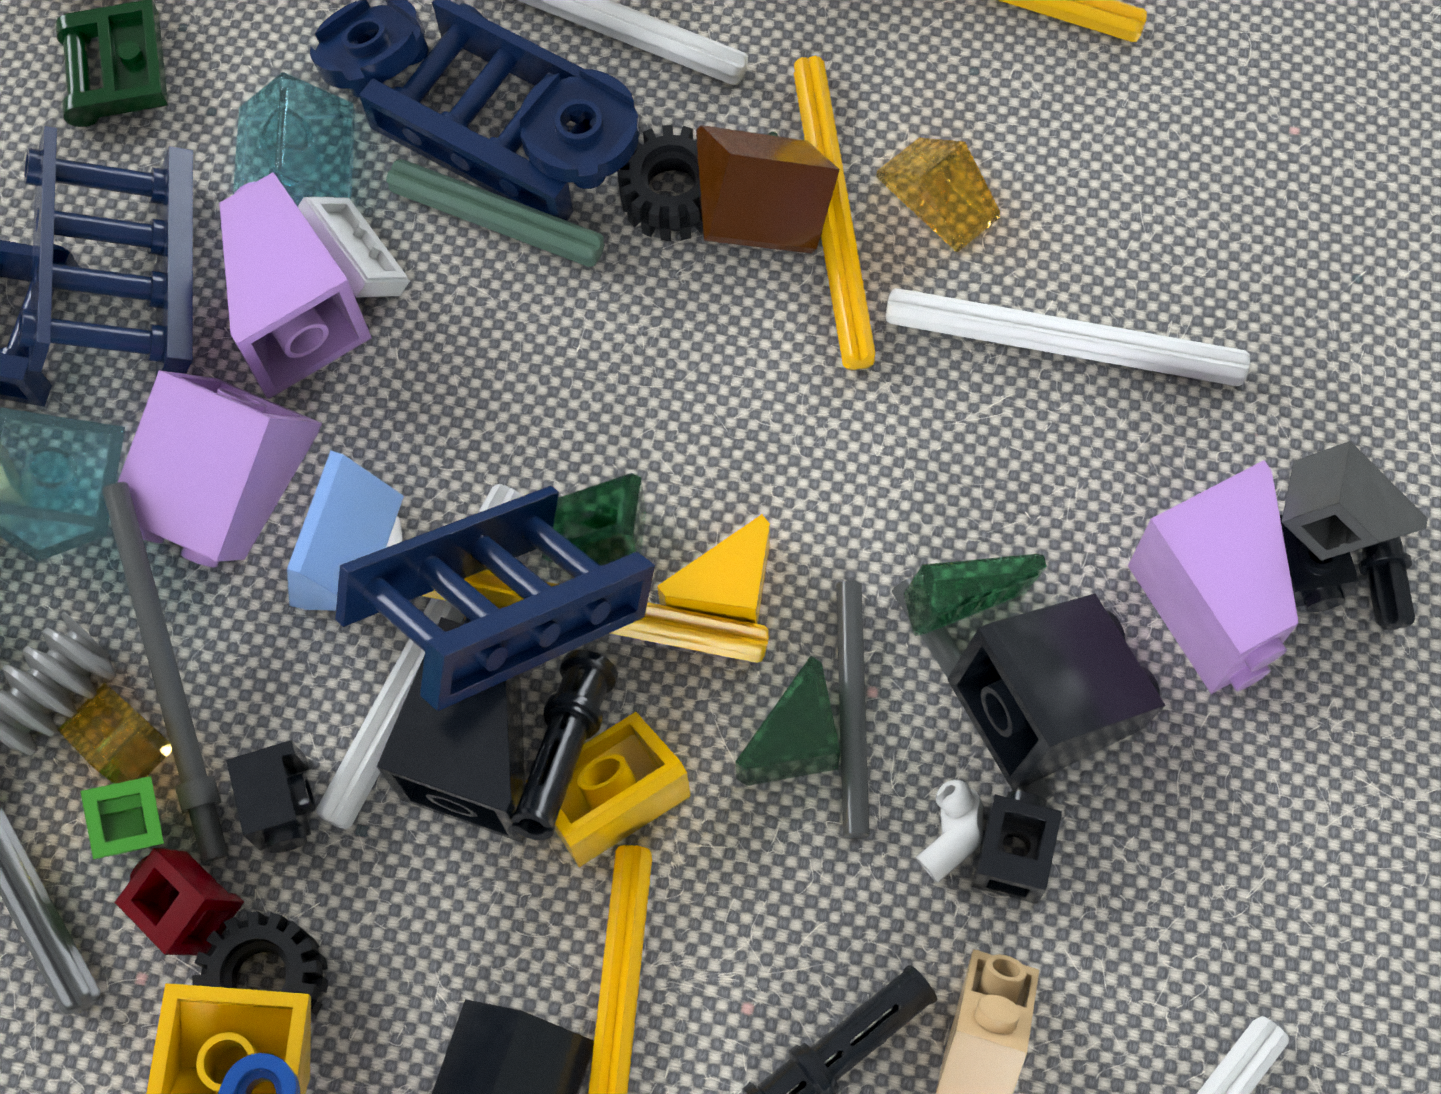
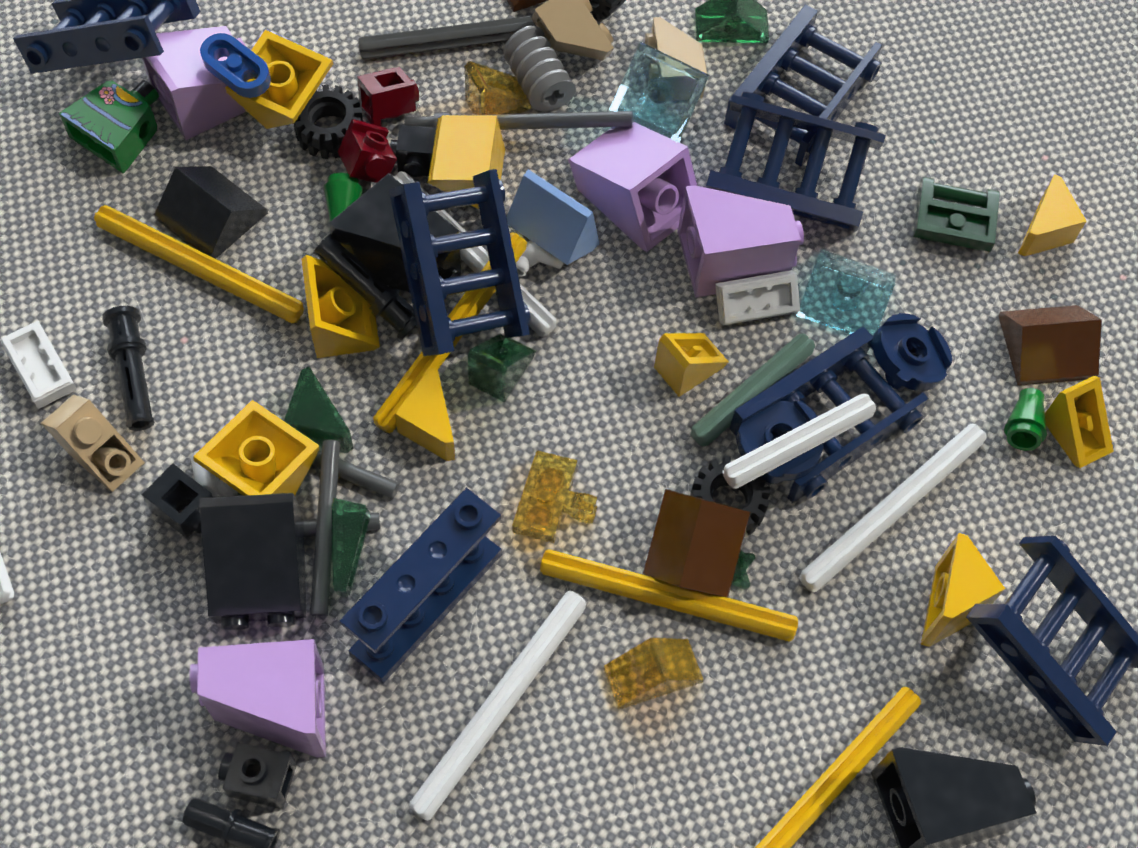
camera: 105 degrees right, 5 degrees down
bright green brick [80,776,164,860] -> none
dark grey slope [1281,441,1428,560] -> none
none -> yellow slope [193,400,320,496]
none -> dark grey bar [310,440,340,616]
none -> green cone [323,173,363,222]
none -> dark red brick [338,119,397,183]
none -> dark blue fence [339,487,502,684]
none -> yellow slope [428,115,505,209]
none -> clear yellow plate [512,450,598,543]
none -> yellow slope [654,333,729,397]
none -> white axle [723,394,876,489]

